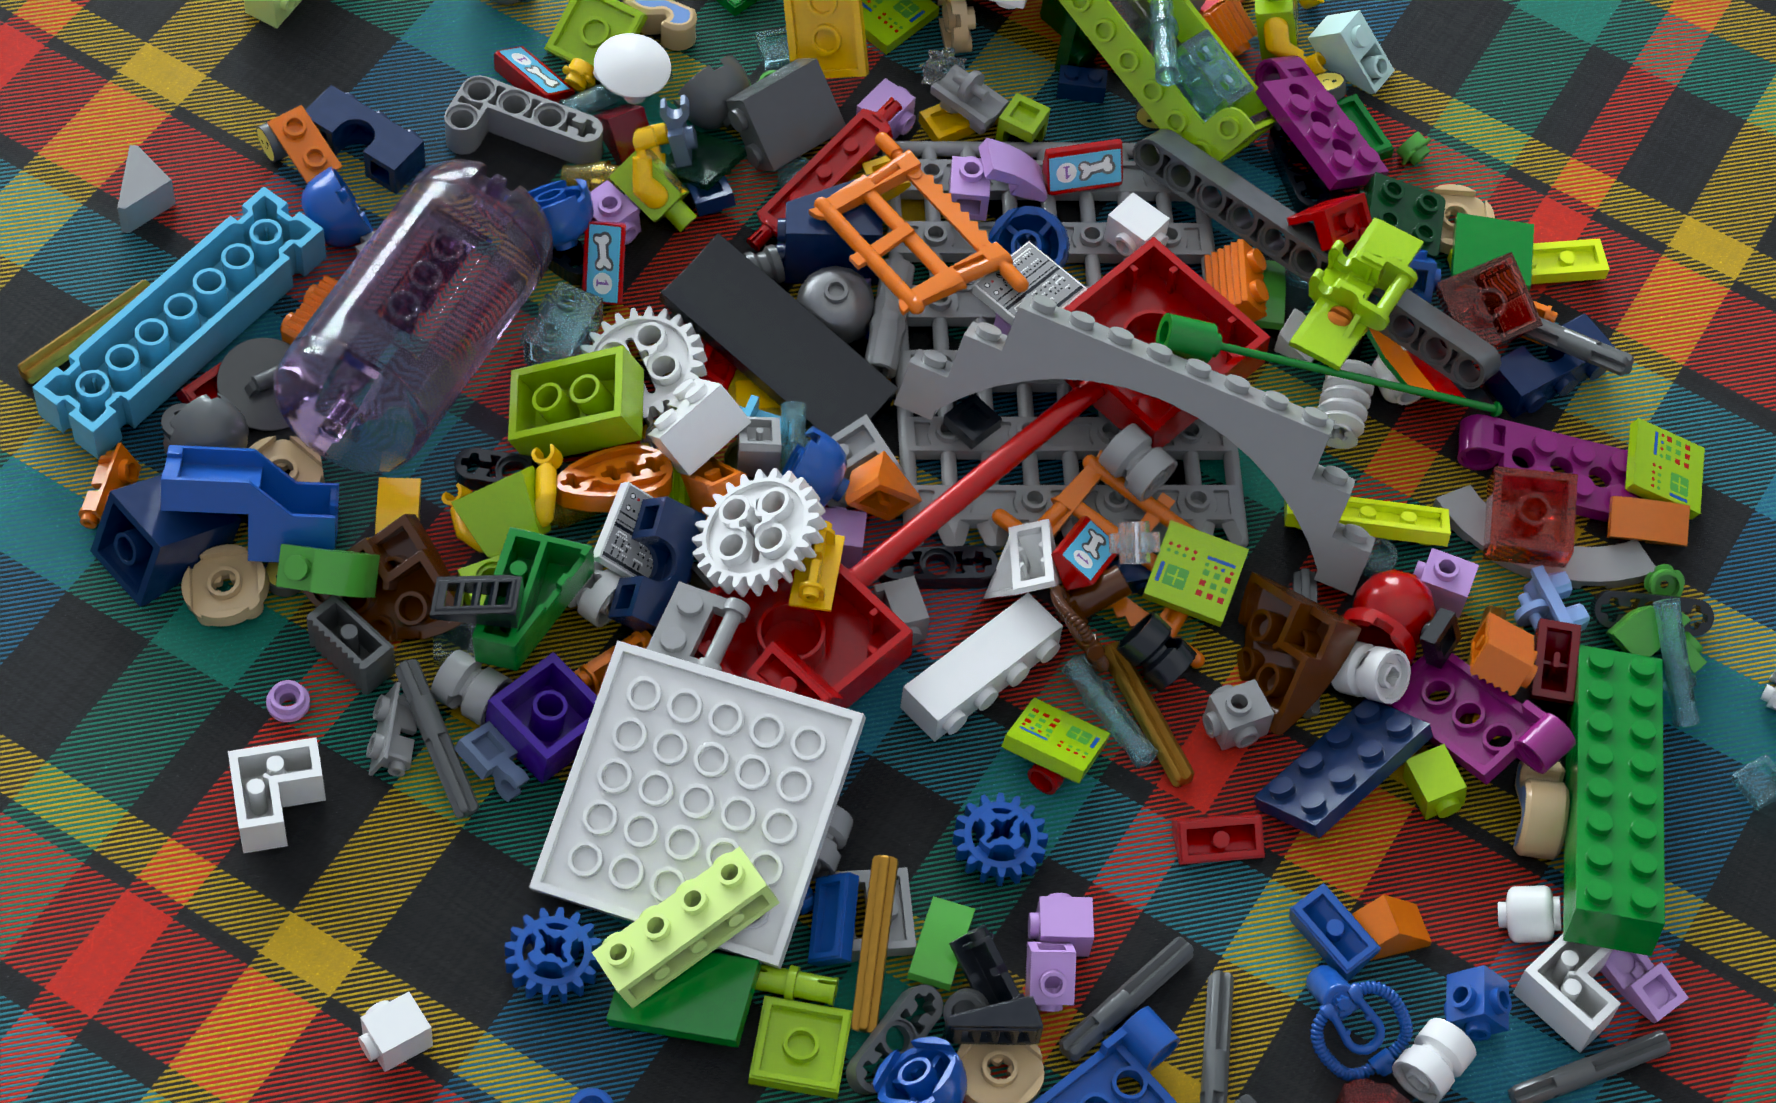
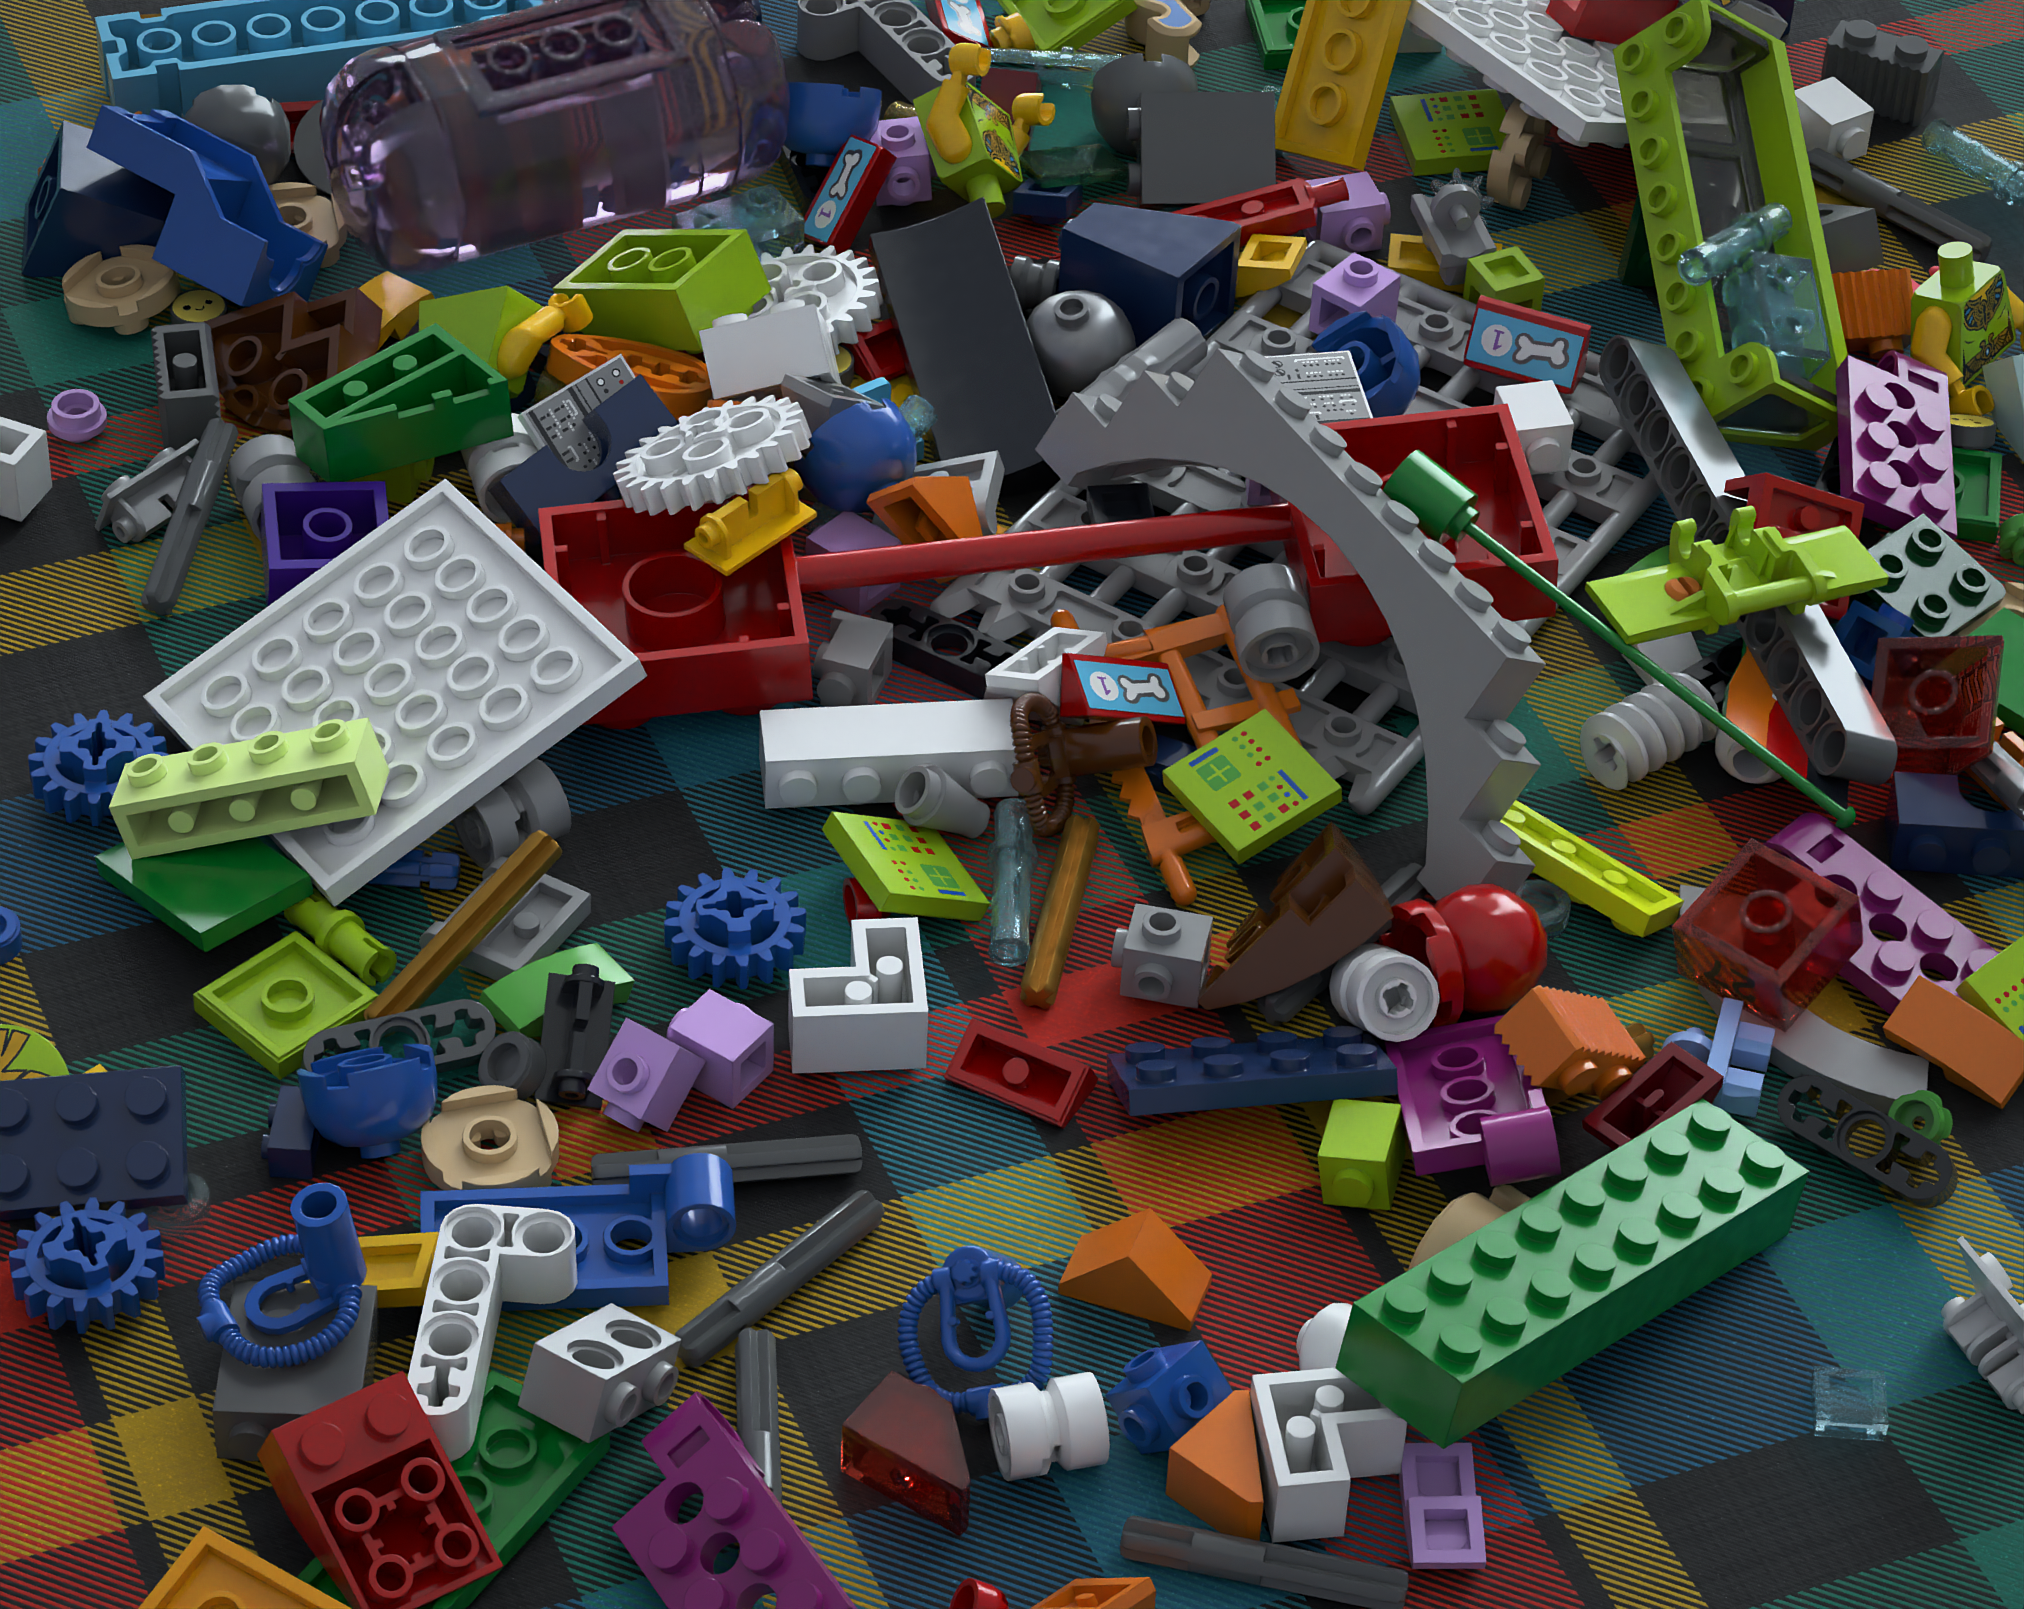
camera: 40 degrees right, 15 degrees down
bright green brick [276,544,380,598] -> none
black slope [430,575,524,628] -> none
sand blue plate [454,721,529,802] -> none
white dish [593,33,671,104] -> none
light grey plate [646,581,751,671] -> none
sand blue plate [660,95,698,168] -> none
red slope [746,641,843,706] -> none
blue tile [808,872,859,967] -> none
orange piece [809,132,1029,316] -> none
black slope [943,996,1043,1045] -> none
lavender slope [979,138,1048,202] -> none
dark blue piece [1056,64,1108,104] -> none
clear gear [1109,521,1160,564] -> none
black wheel [1116,611,1197,692] -> none
orange brick [1204,239,1269,322] -> none
blue slope [1289,883,1381,982] -> none
lavender brick [1413,548,1479,619] -> none
black plate [1420,607,1462,669] -> none
bright green brick [1606,605,1707,673] -> none
clear light blue pin [1653,598,1700,727] -> none
none -> white brick [788,917,928,1074]
none -> light grey cone [894,765,990,838]
none -> orange slope [1165,1390,1264,1541]

